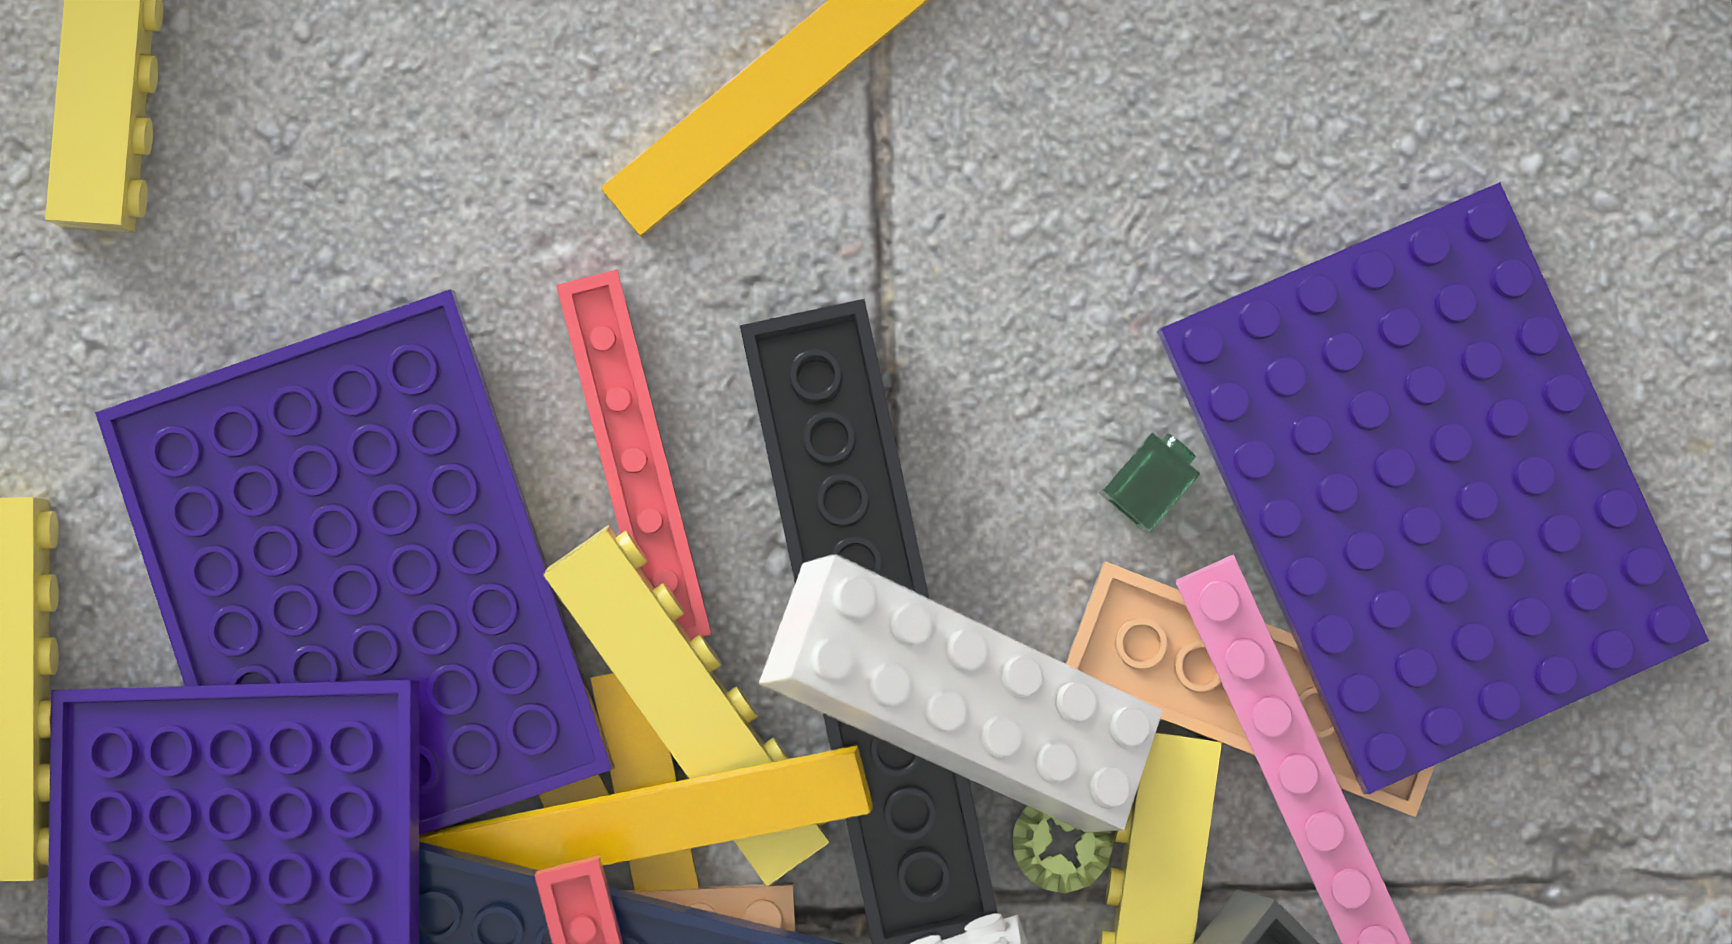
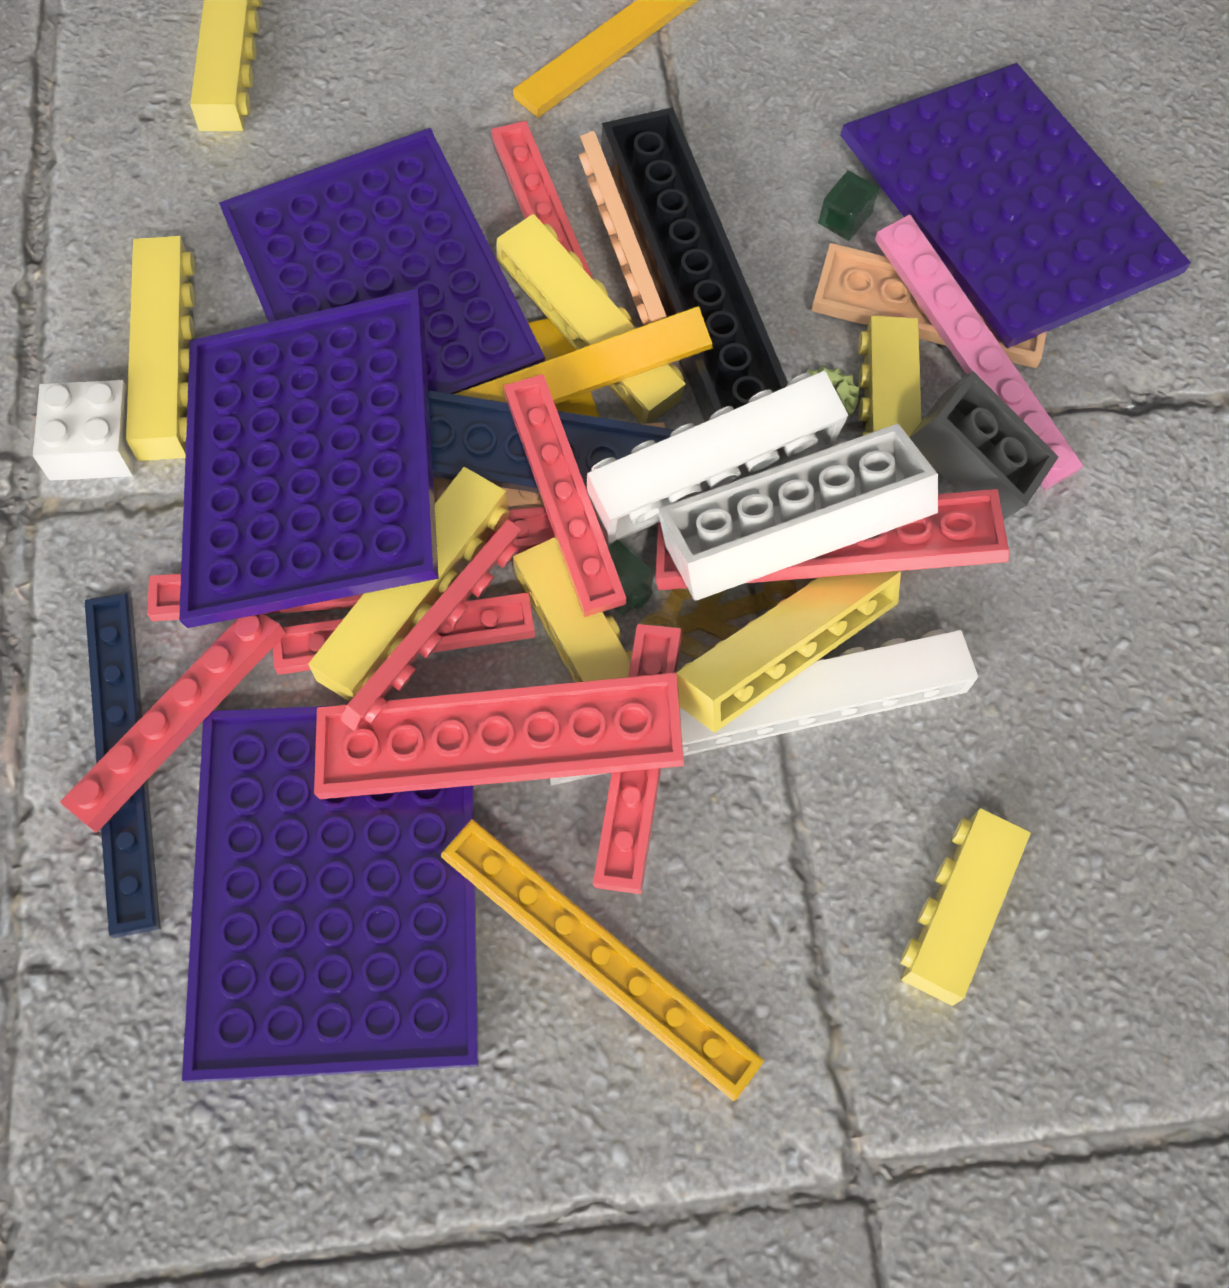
camera: 10 degrees left, 20 degrees down
white brick [759,555,1163,833] -> none
none -> light nougat plate [578,131,667,326]

